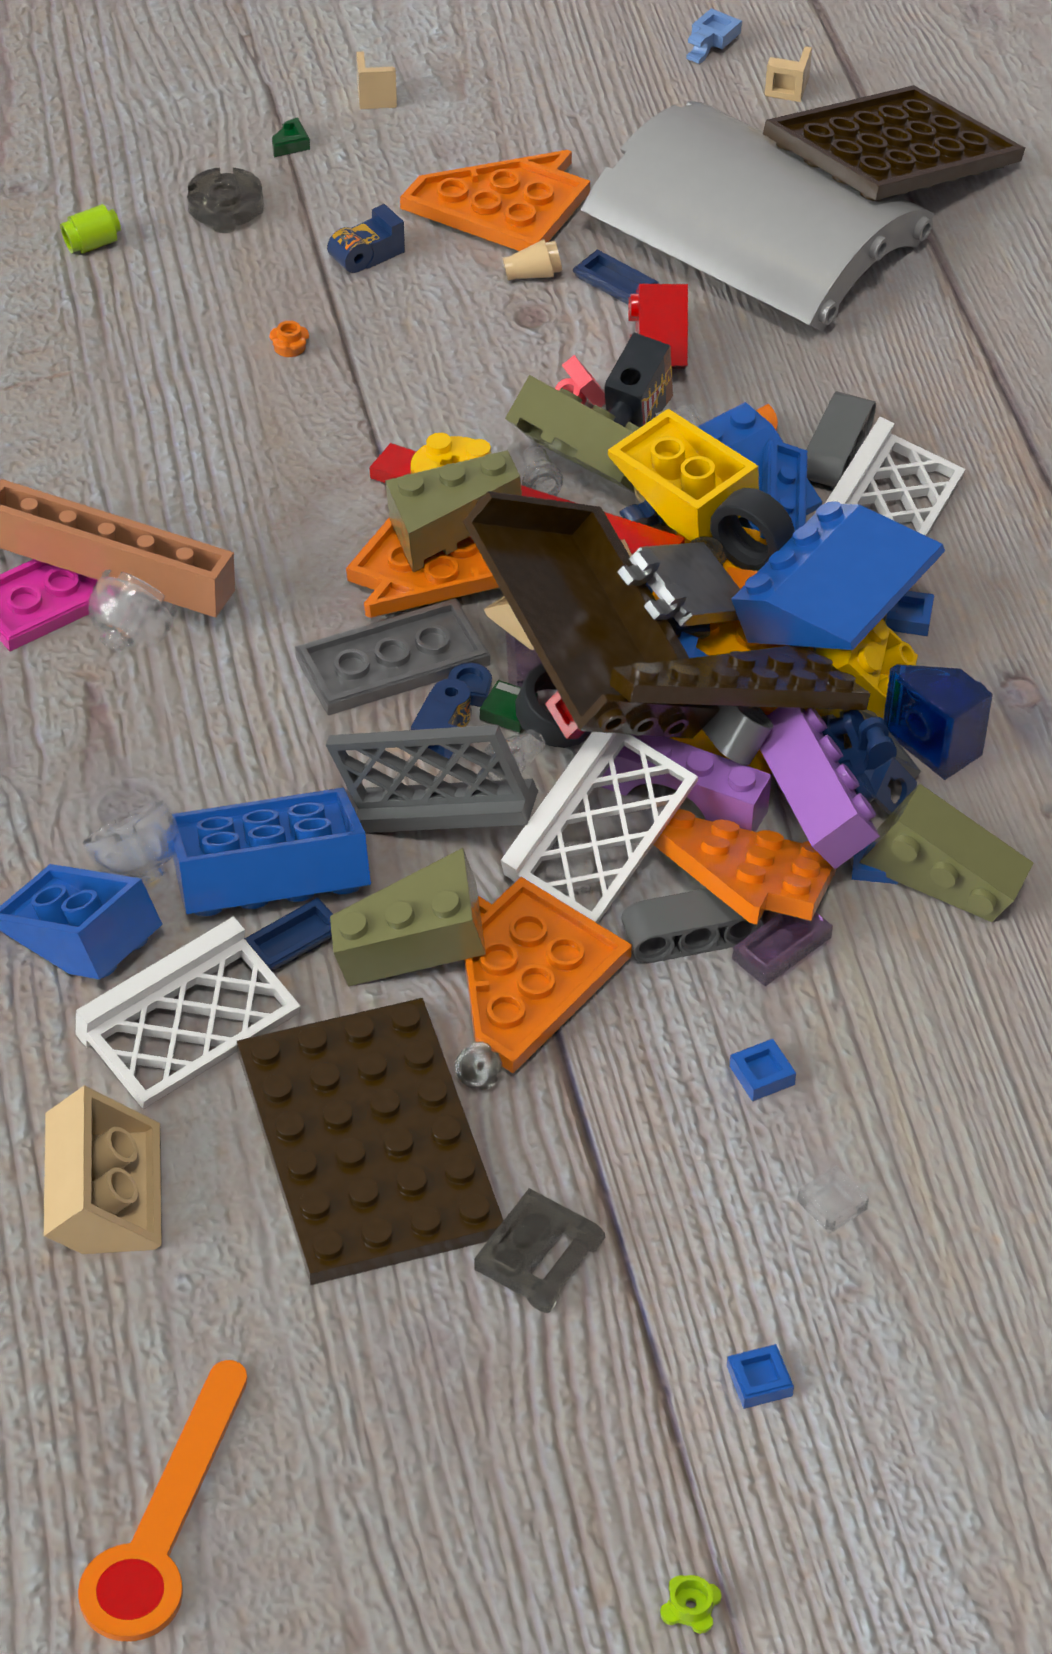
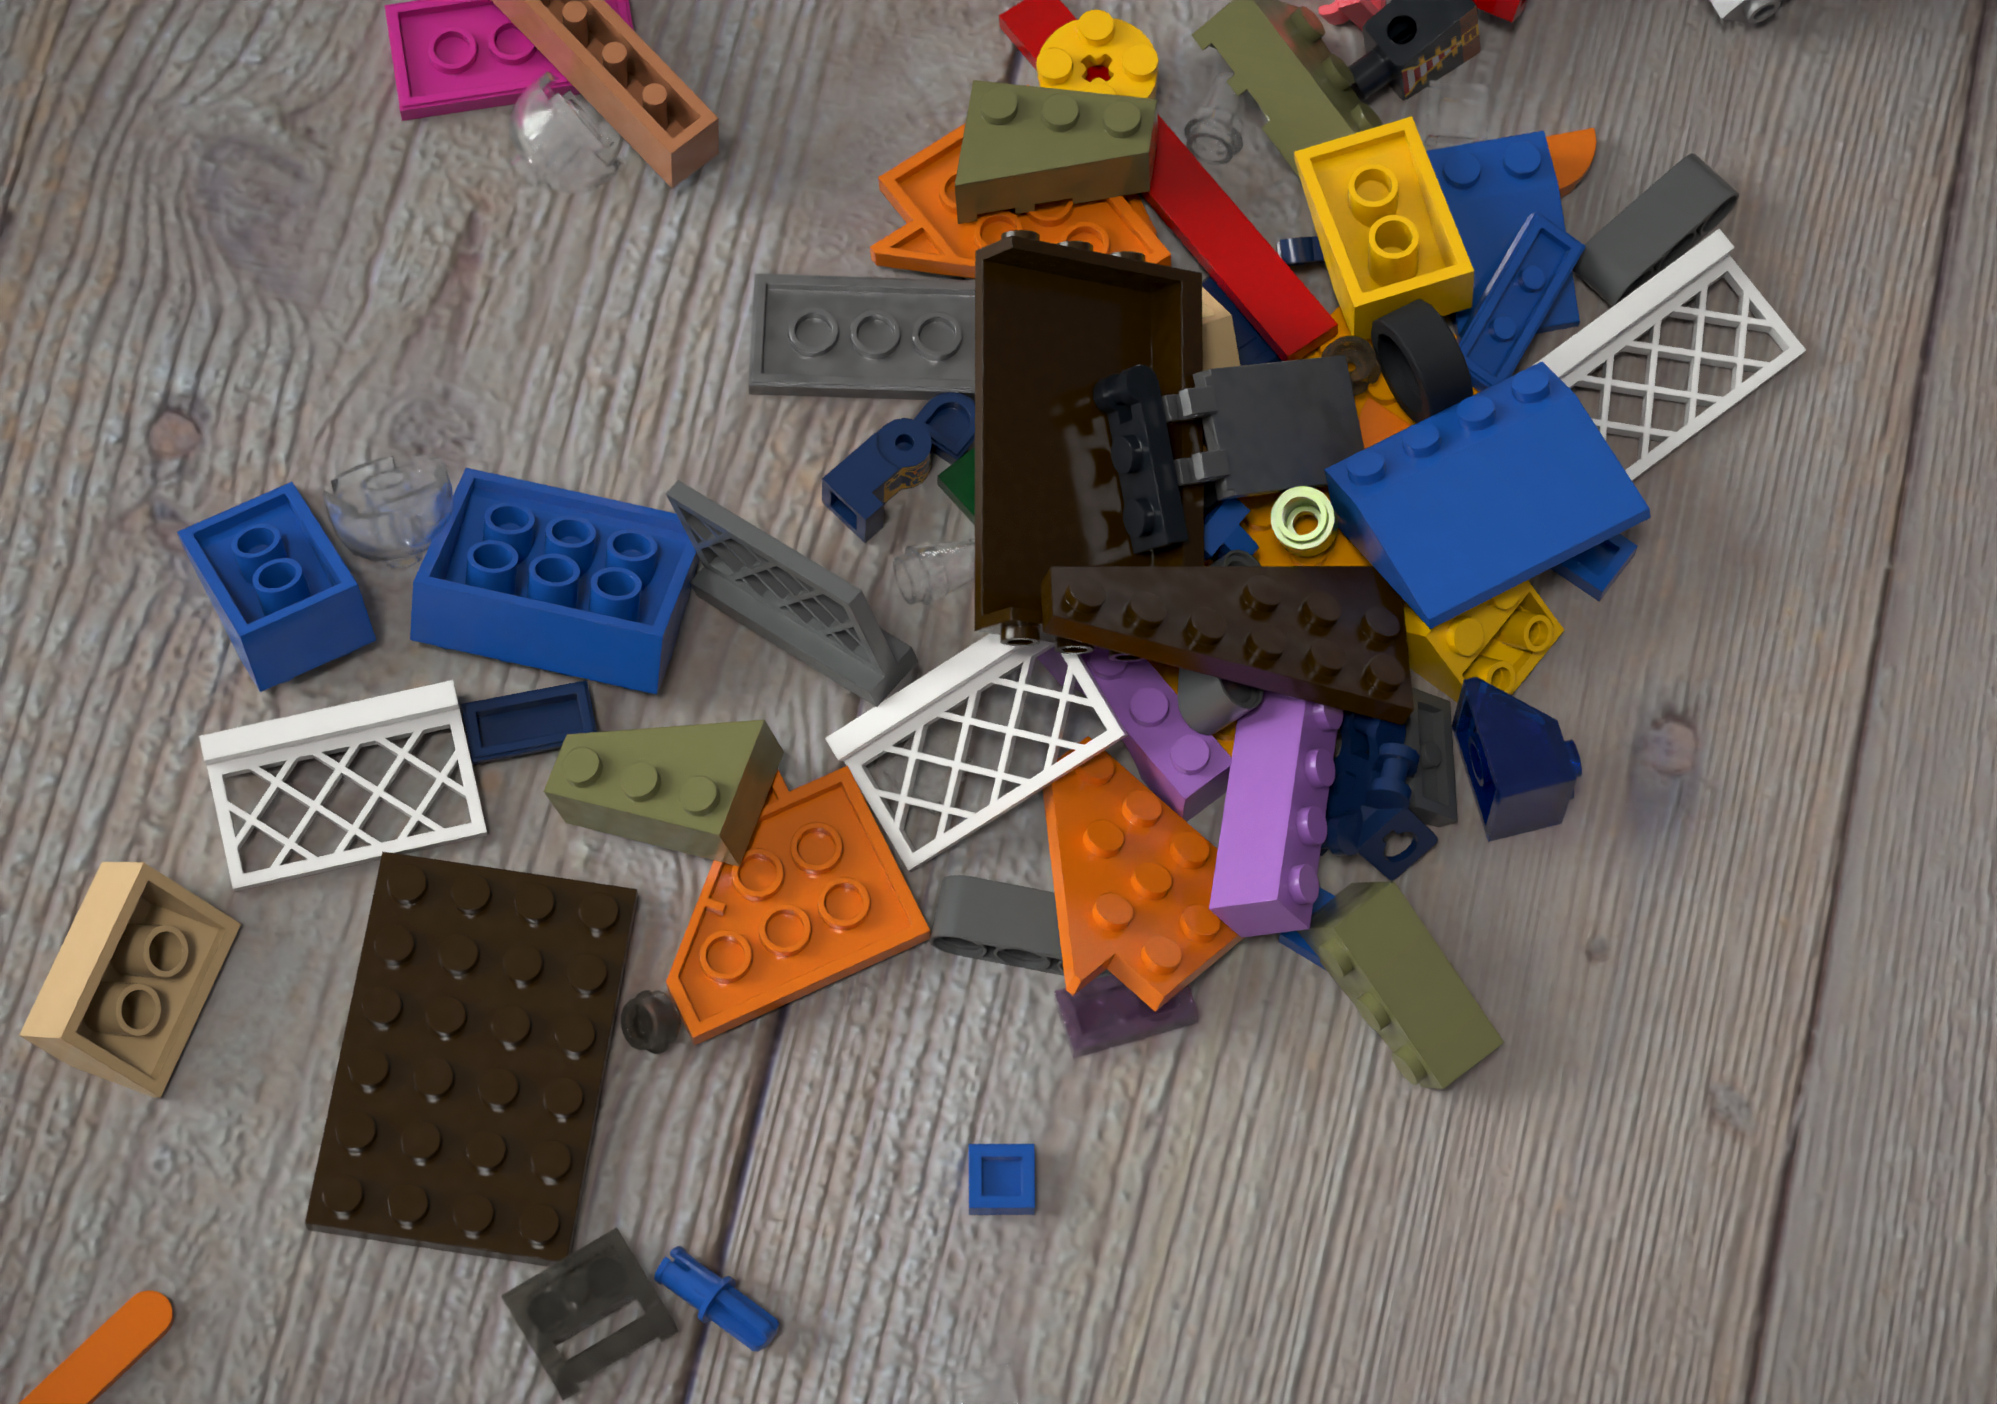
camera: 25 degrees right, 20 degrees up
none -> blue axle [654,1246,780,1352]
none -> black plate [1093,364,1189,554]
none -> brick [1270,486,1338,557]

